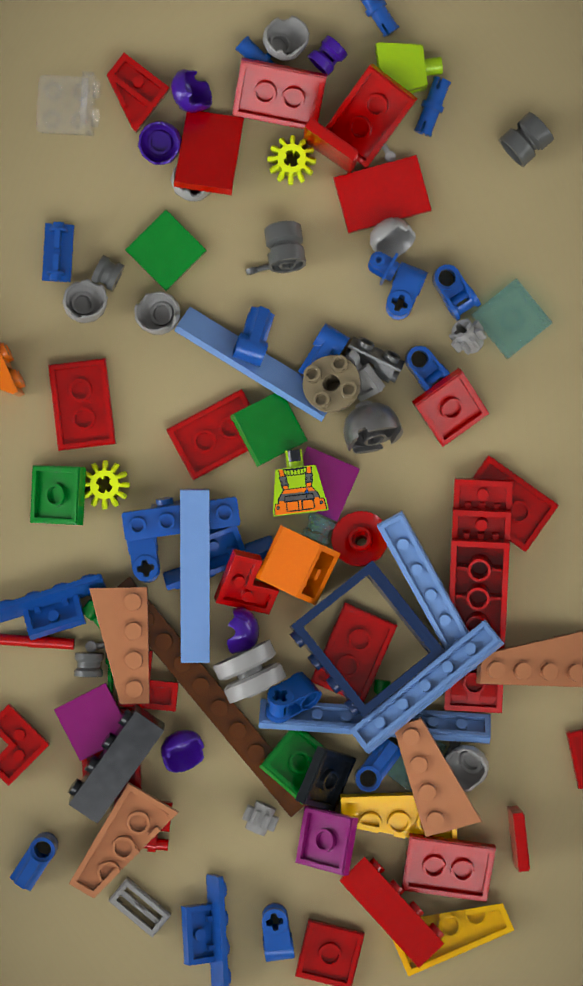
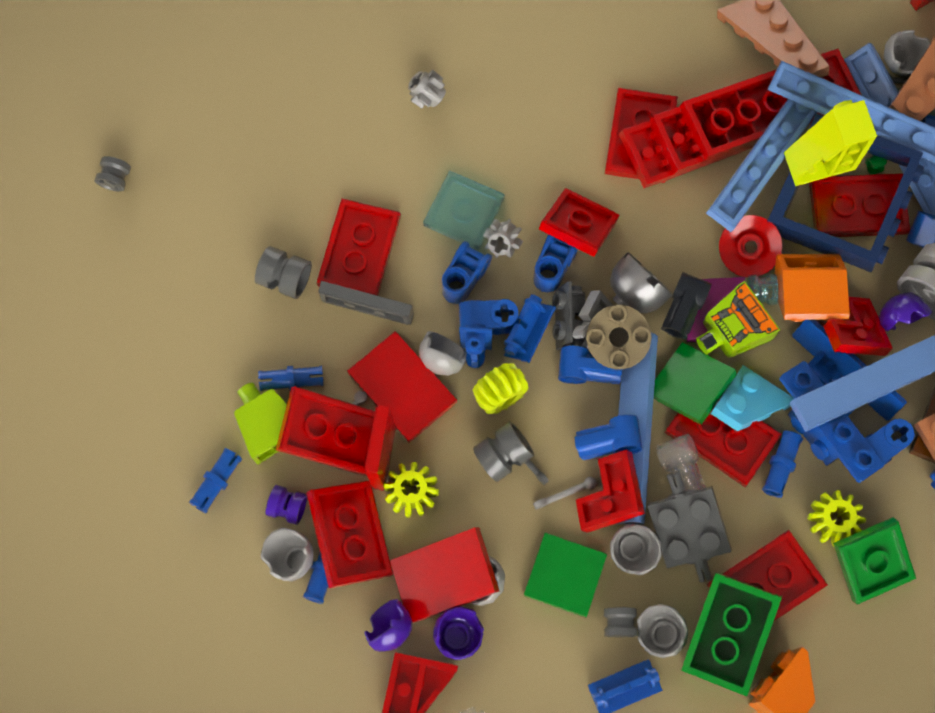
camera: 115 degrees left, 15 degrees down
none -> red tile [316,198,401,296]
none -> dark grey tile [318,281,414,325]
none -> neon yellow gear [472,363,529,414]
none -> blue hinge [504,294,556,363]
none -> light grey hinge [533,477,597,510]
none -> red plate [575,450,645,533]
none -> dark grey plate [648,471,732,583]
none -> clear piece [656,434,706,490]
none -> black piece [661,272,712,340]
none -> green brick [681,573,782,697]
none -> medium azure wing [710,365,793,432]
none -> blue pin [762,430,803,498]
none -> neon yellow wedge [784,100,877,187]

